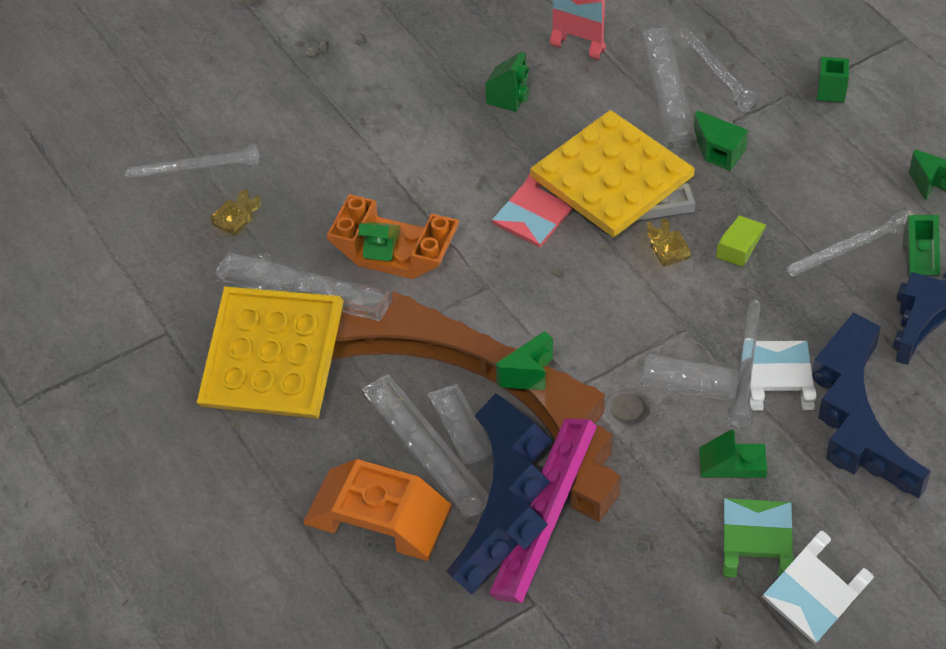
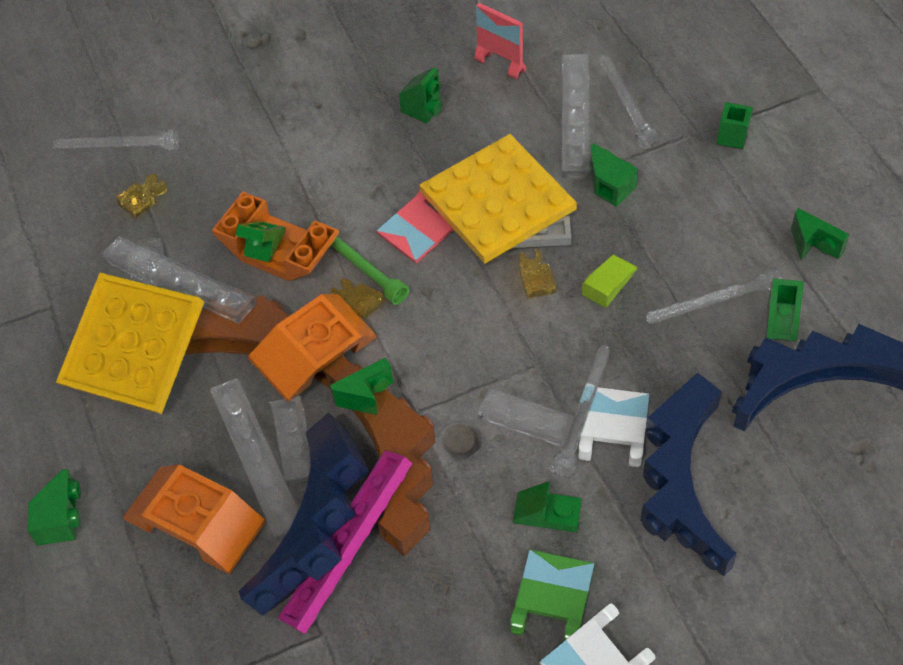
camera: 10 degrees right, 5 degrees up
none -> green slope [28,469,81,546]
none -> orange slope [248,294,377,402]
none -> bright green piece [309,221,409,305]
none -> clear yellow plate [331,279,384,319]

